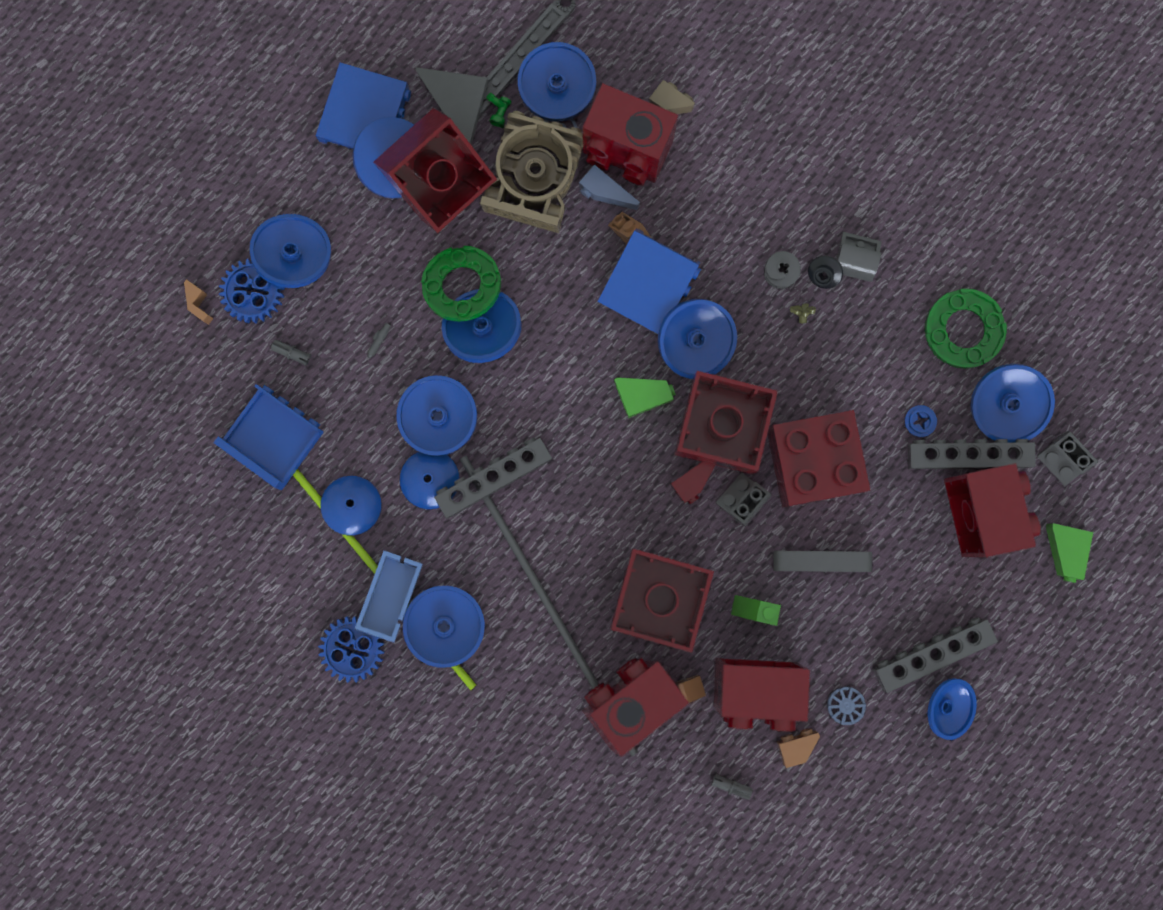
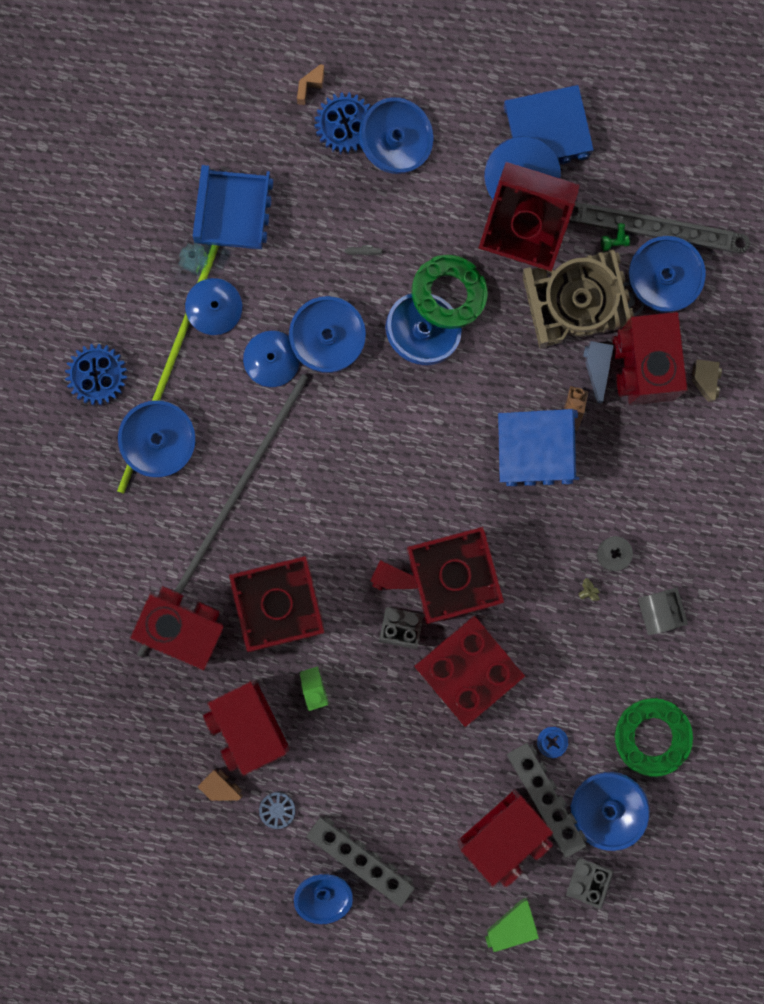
camera: 55 degrees right, 0 degrees up
dark grey axle [271,340,311,366] -> none
medium blue piece [355,551,423,643] -> none
dark grey tile [416,67,488,145] -> none
dark grey brick [434,438,552,520] -> none
bright green slope [614,378,675,418] -> none
blue dish [658,299,737,379] -> none
medium nougat slope [675,675,706,703] -> none
dark grey axle [711,773,753,800] -> none
dark grey beam [773,551,872,572] -> none
black piece [808,256,843,289] -> none
none -> clear light blue brick [178,243,208,275]

